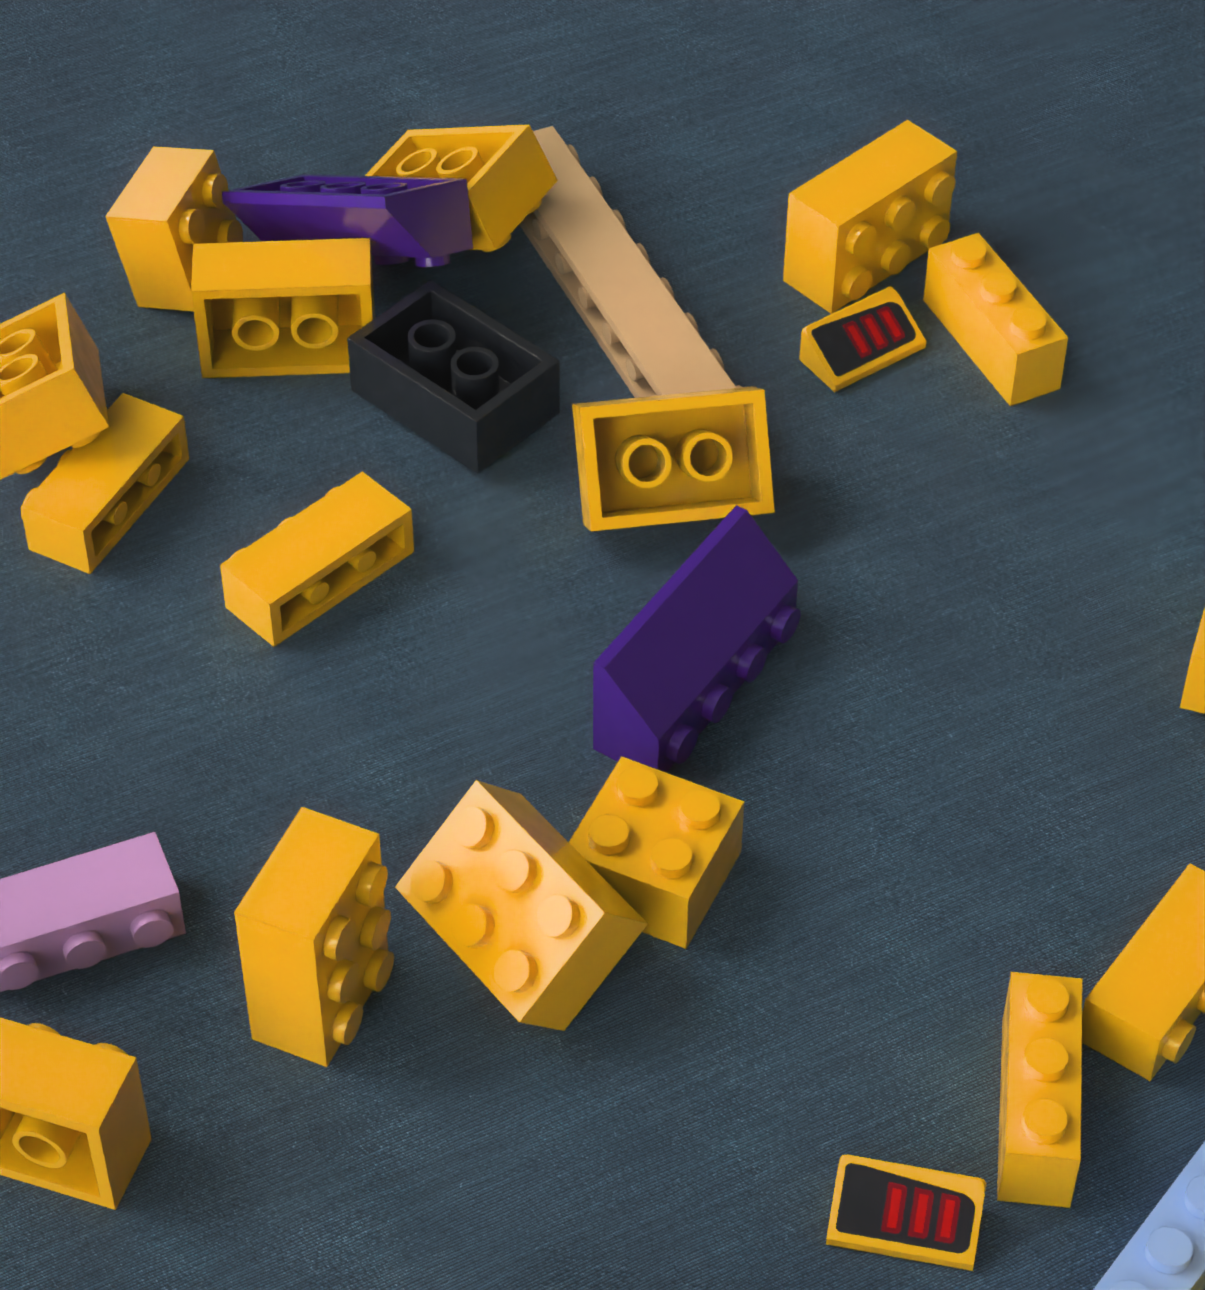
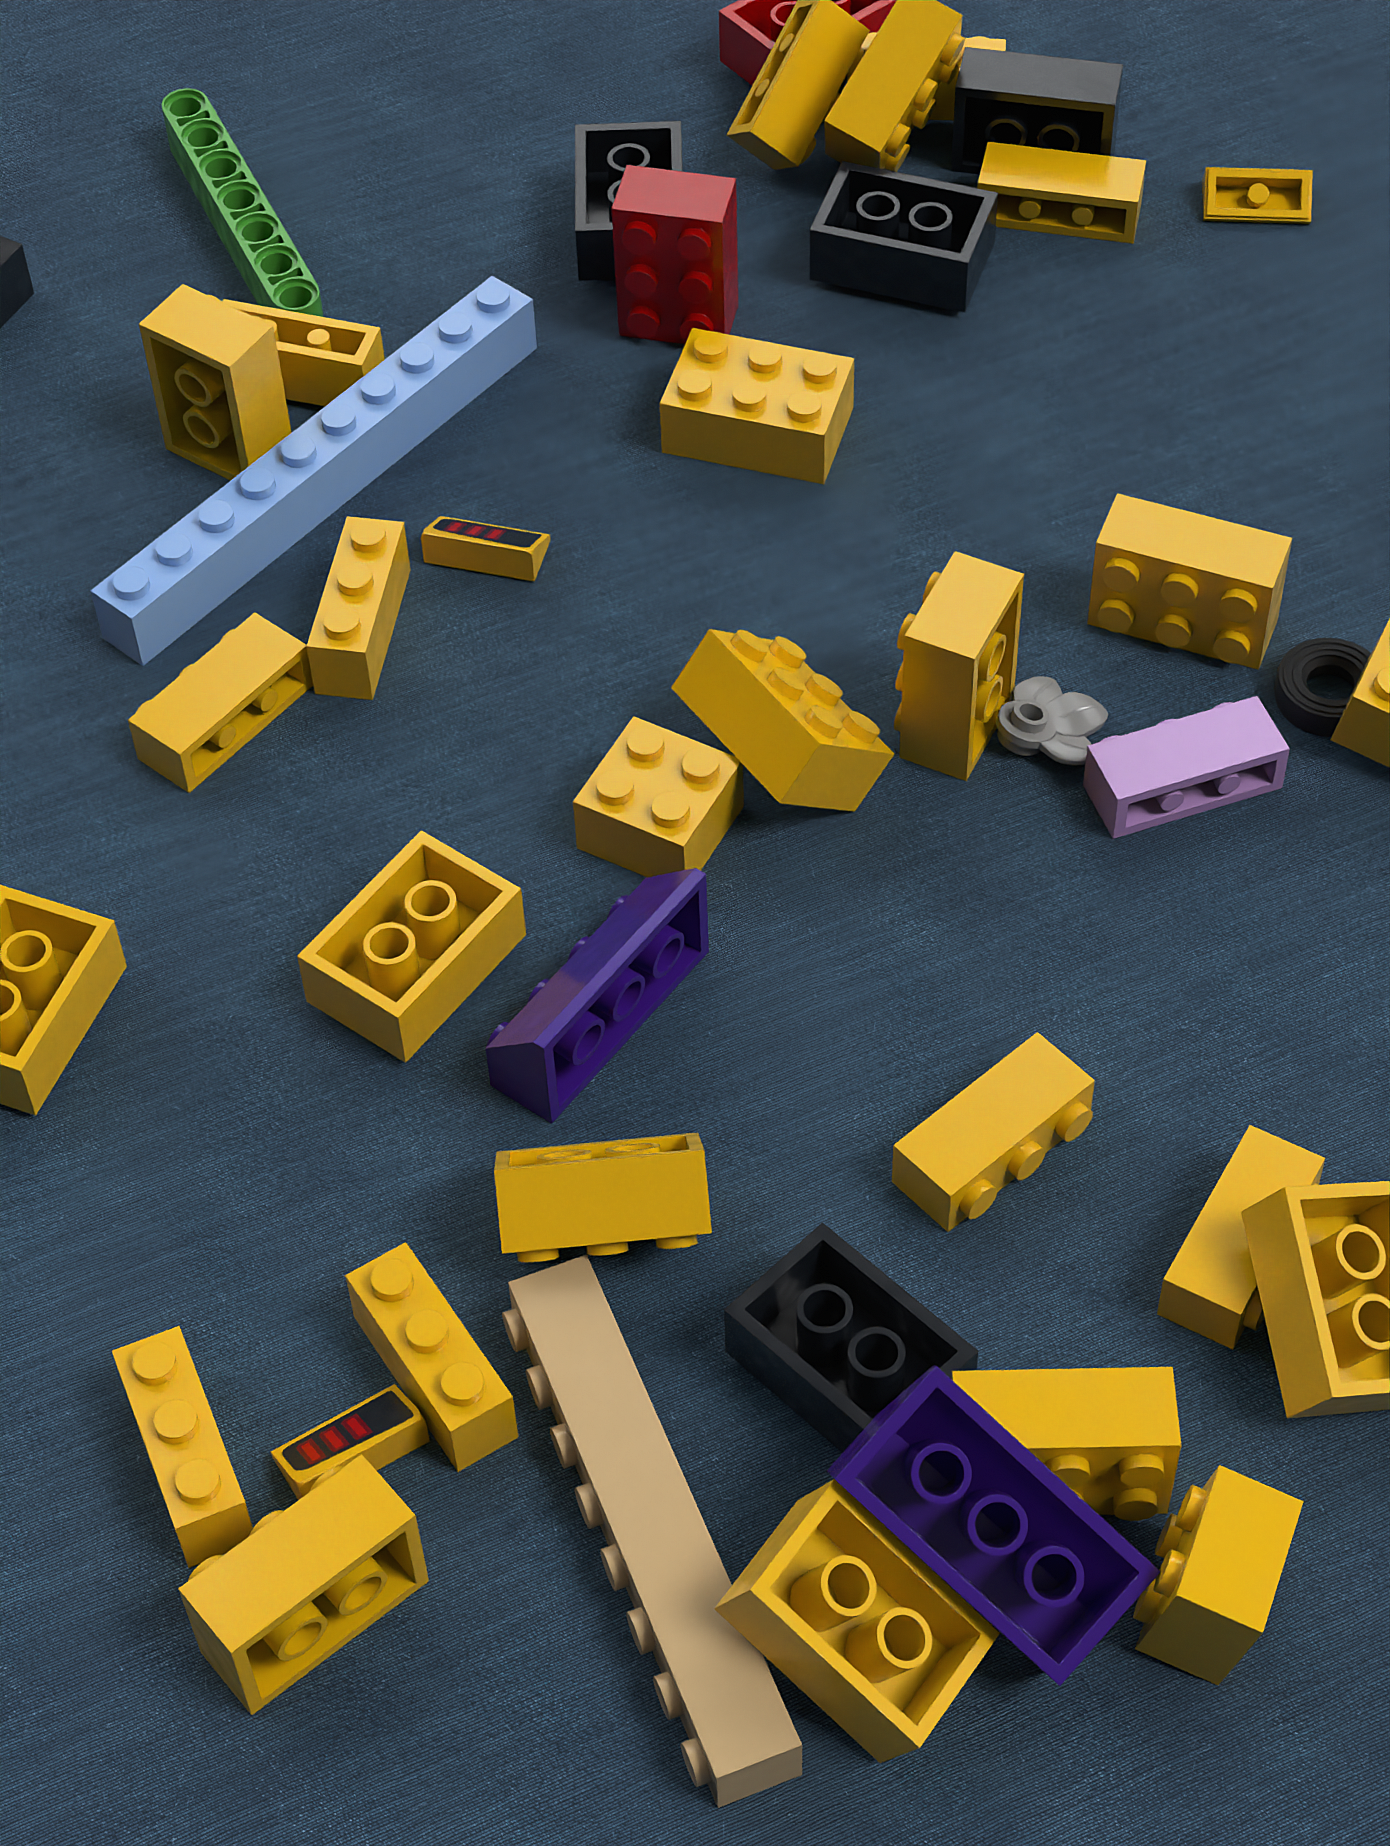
camera: 175 degrees left, 5 degrees up
none -> yellow brick [297,830,526,1063]
none -> yellow brick [345,1242,519,1472]
none -> light grey plate [996,676,1108,765]

